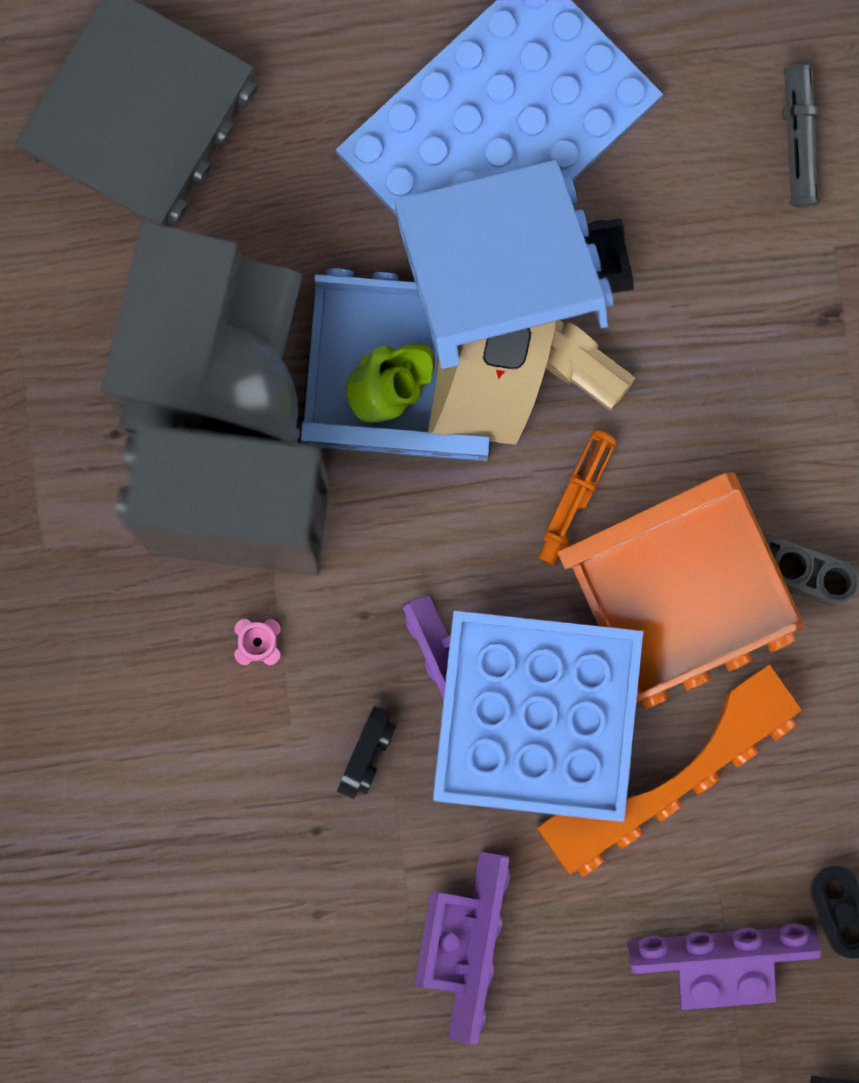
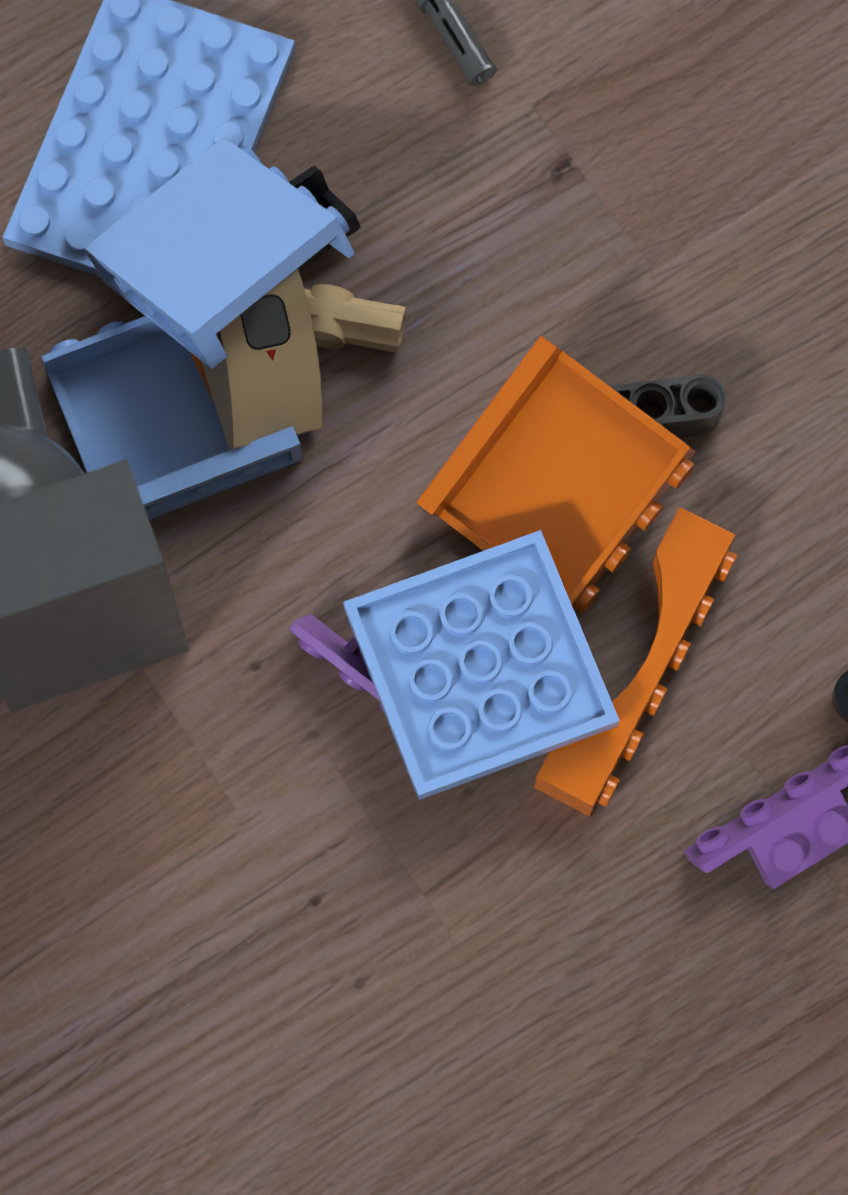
camera: 30 degrees left, 10 degrees down
bright pink plate [234,619,281,665] -> none
black plate [337,706,396,800] -> none
lime head [346,344,435,424] -> none
medium lavender bracket [414,852,510,1045] -> none
orange piece [538,430,617,566] -> none

